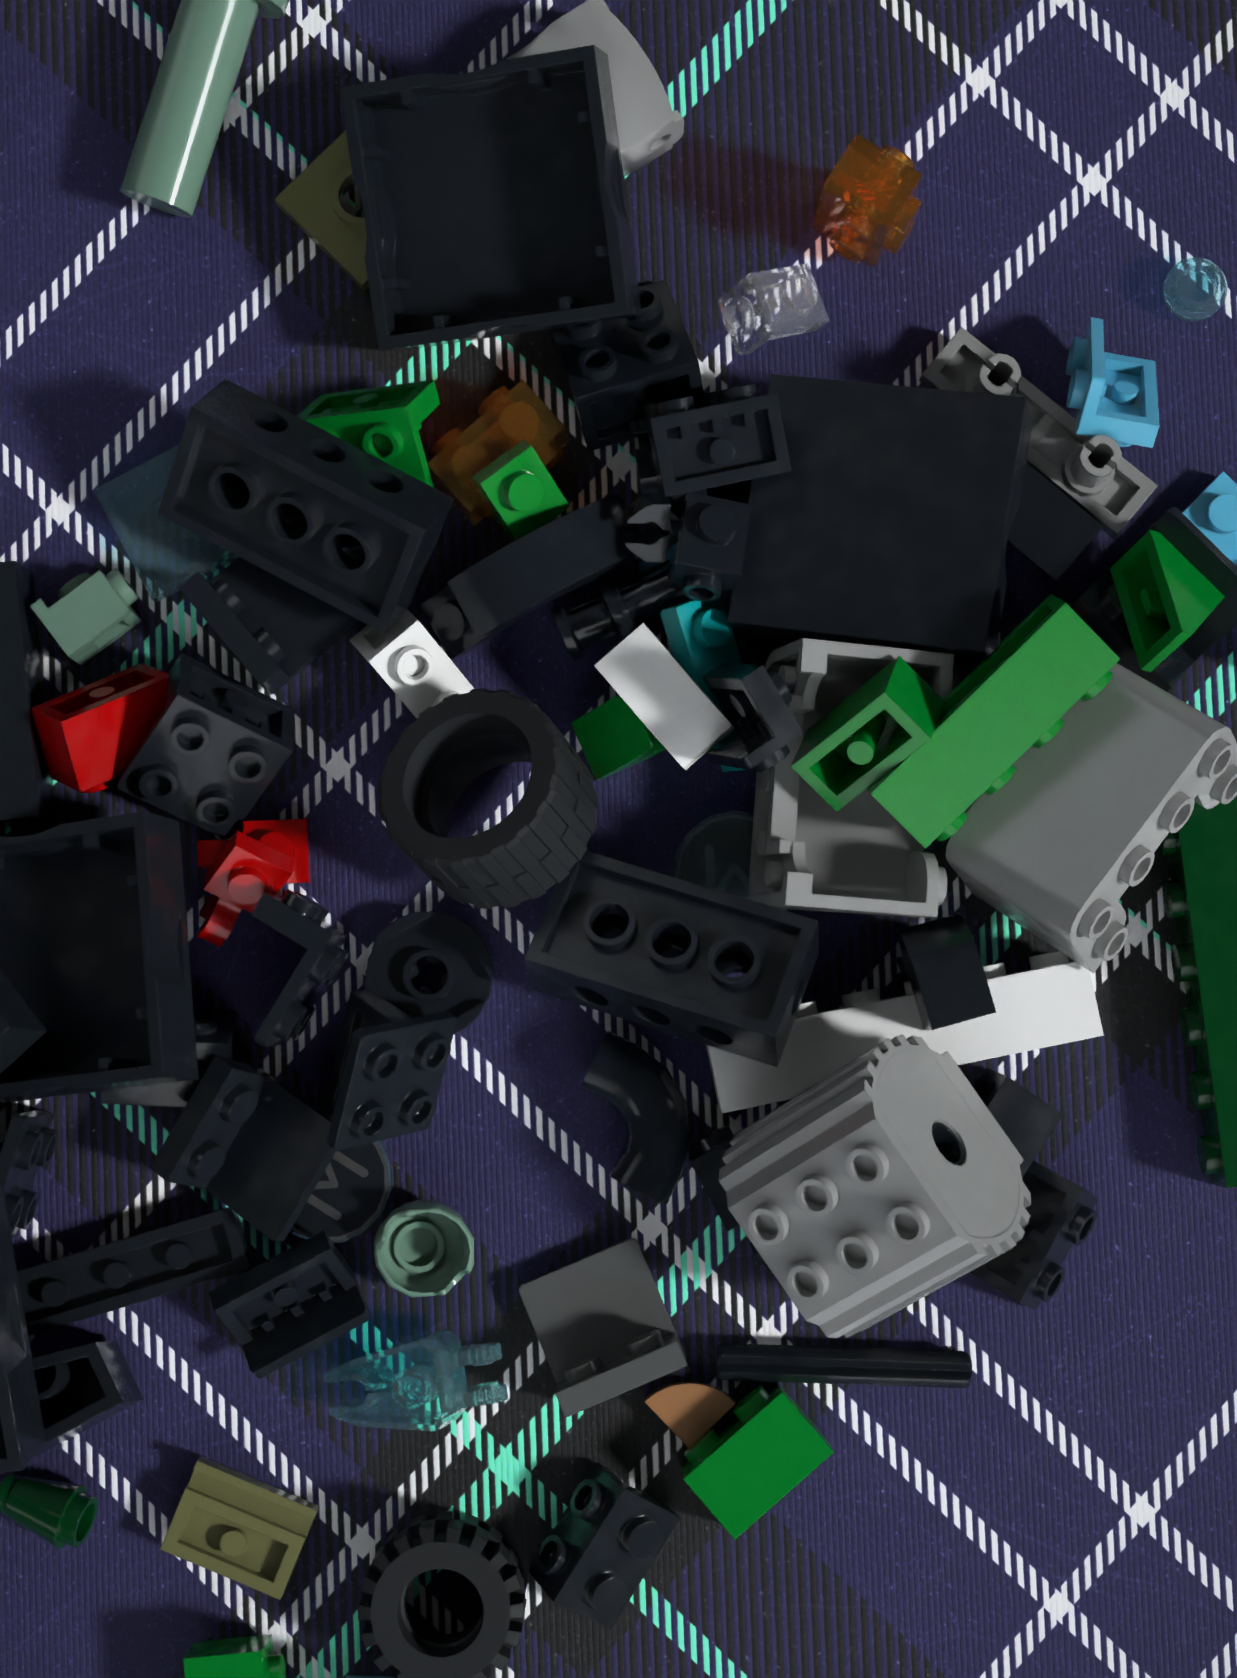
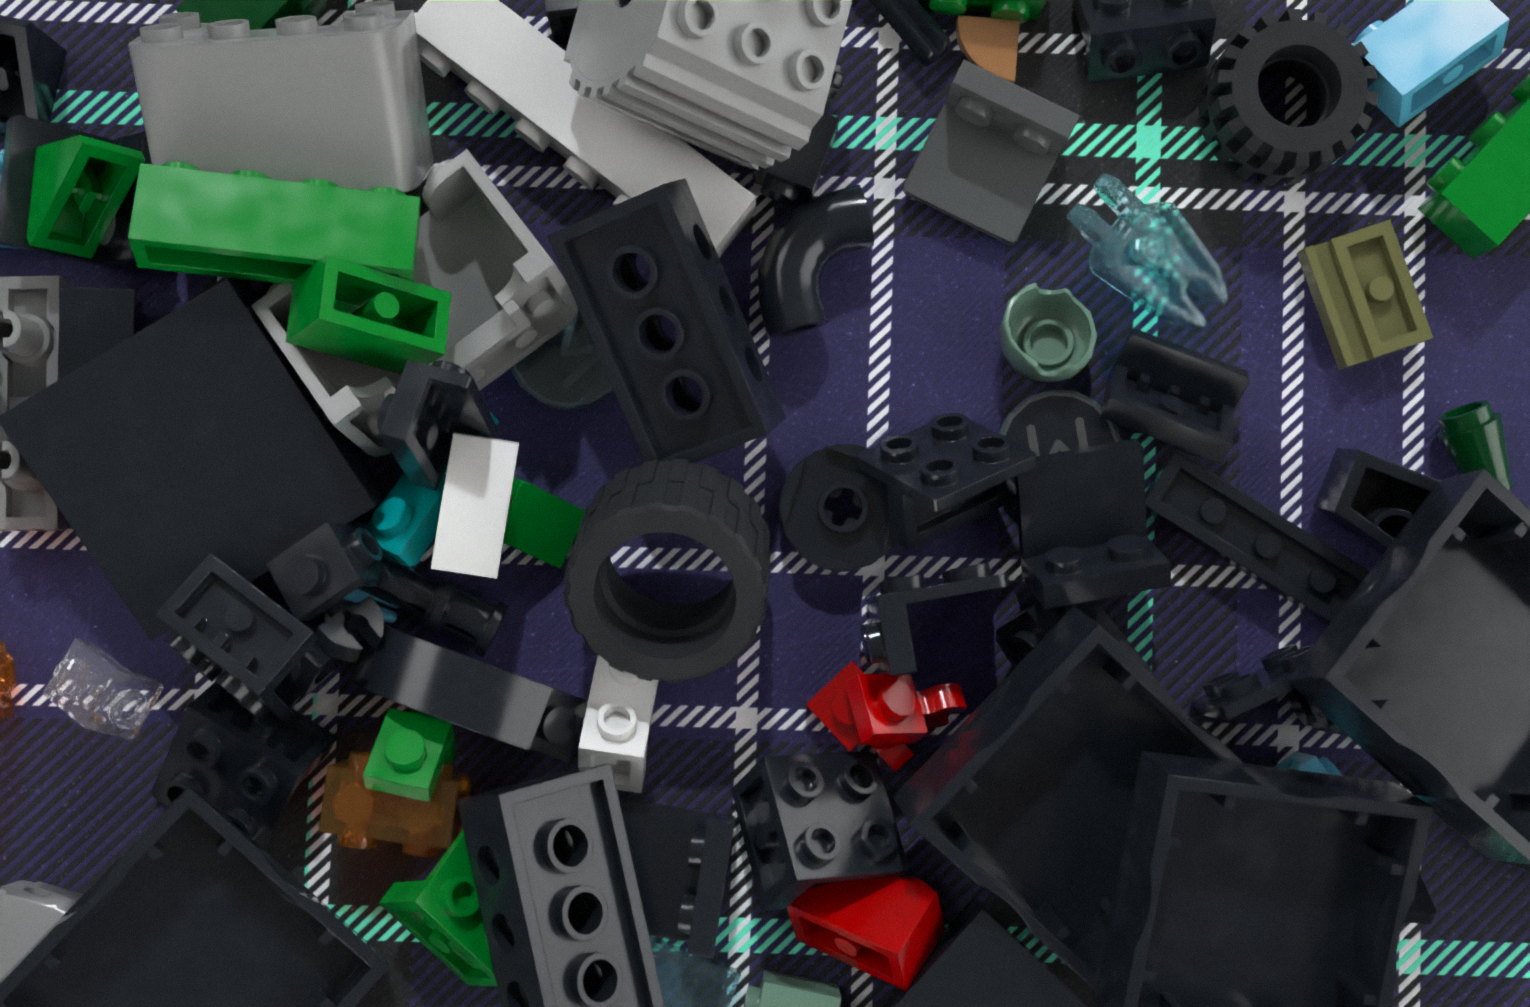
camera: 135 degrees left, 0 degrees up
black brick [896,913,996,1031] -> none

